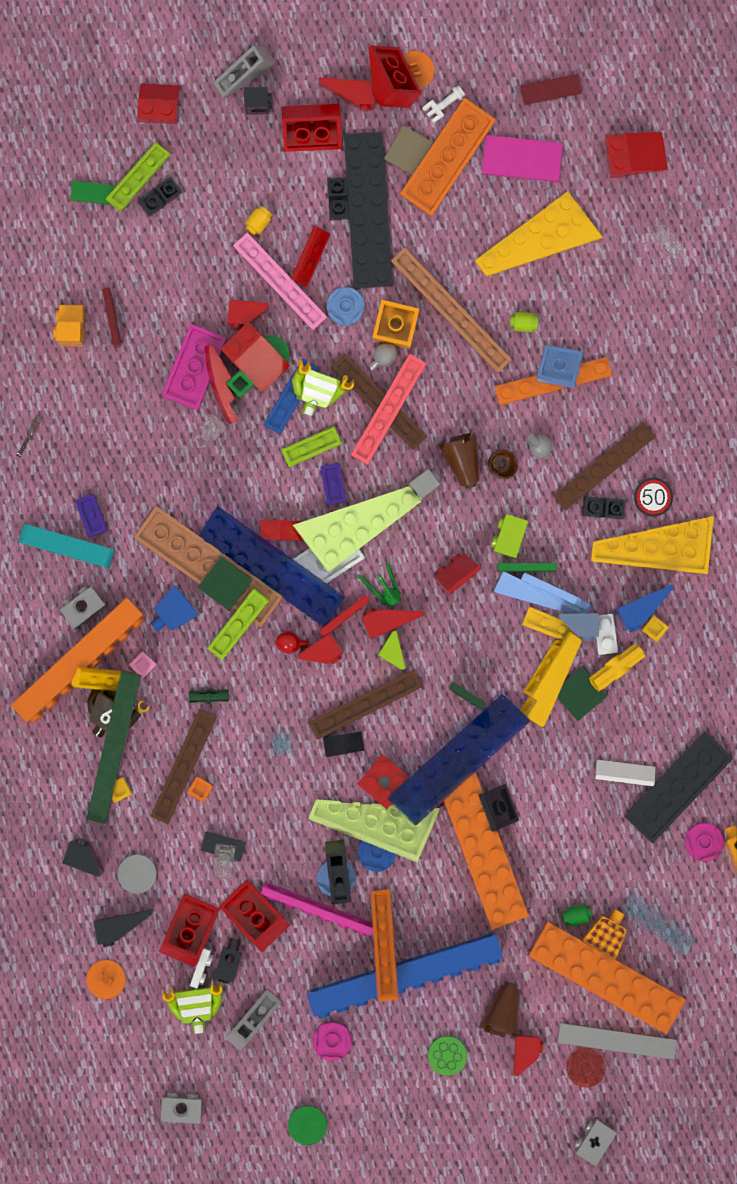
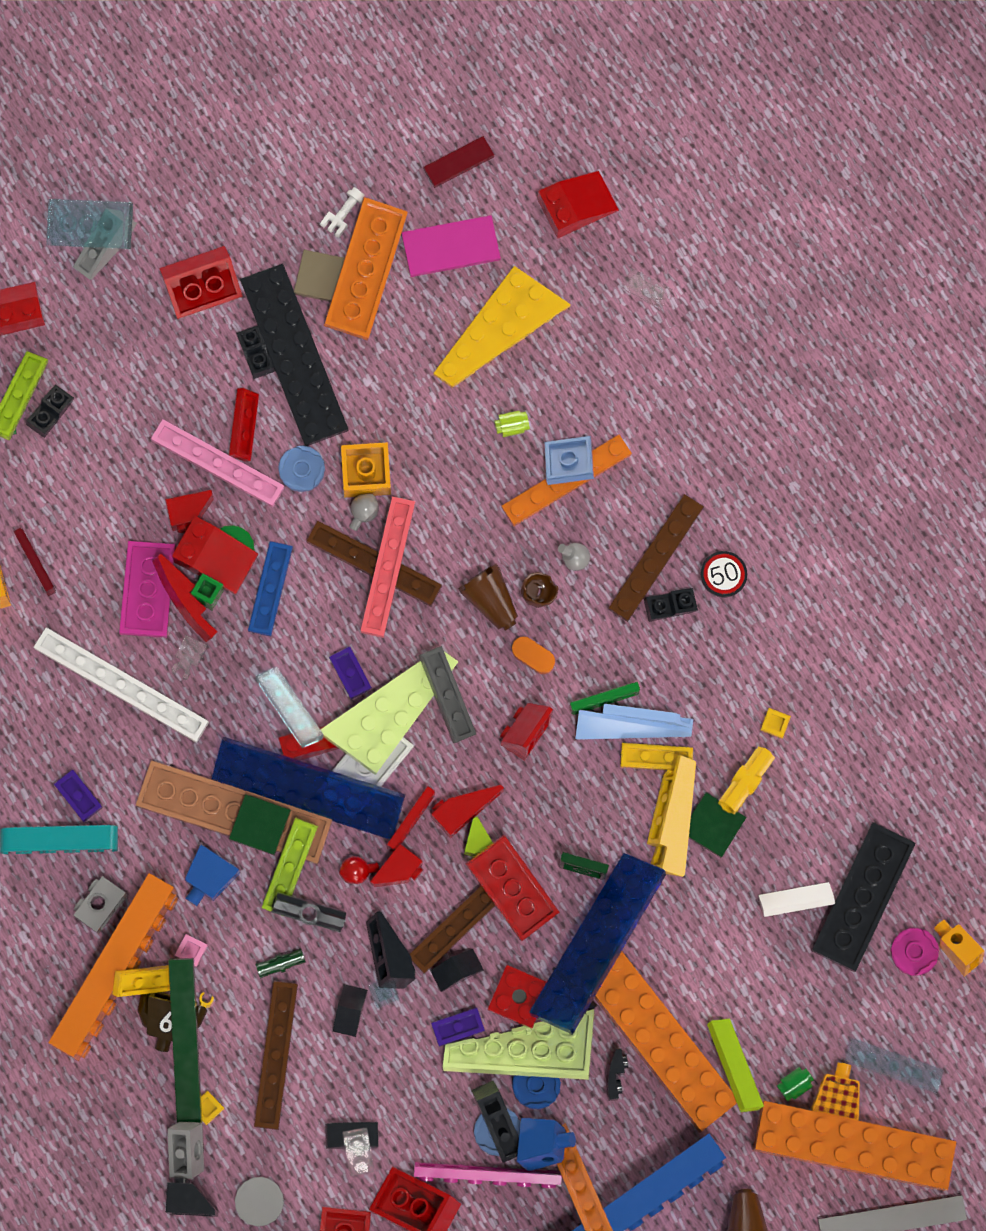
camera: 20 degrees left, 10 degrees down
orange plate [187,776,214,803] -> none
black brick [244,87,273,115] -> none
yellow brick [244,206,272,235] -> none
lime tile [281,426,342,467] -> none
torso [292,360,354,417] -> none
red slope [318,77,376,111] -> none
green plant [357,562,402,608] -> none
red slope [368,45,422,108] -> none
nougat plate [391,248,512,374] -> none
orange piece [404,51,434,89] -> none
light grey brick [409,469,441,501] -> none
black tile [479,784,519,832] -> none
lime brick [491,514,528,559] -> none
sand blue slope [559,613,599,641] -> none
yellow wing [591,516,714,574] -> none
white plate [596,614,618,655] -> none
blue slope [615,585,673,633] -> none
none -> white plate [34,628,209,743]
none -> clear light blue tile [46,199,133,249]
none -> light grey brick [167,1122,204,1179]
none -> clear light blue tile [256,667,323,748]
none -> black piece [271,892,346,932]
none -> black slope [332,984,368,1037]
none -> black slope [366,912,416,989]
none -> dark grey tile [419,646,476,743]
none -> dark purple plate [431,1008,485,1047]
none -> red tile [465,835,560,941]
none -> orange tile [512,637,555,674]
none -> blue torso [517,1118,576,1171]
none -> black slope [607,1049,628,1101]
none -> lime tile [707,1019,764,1112]

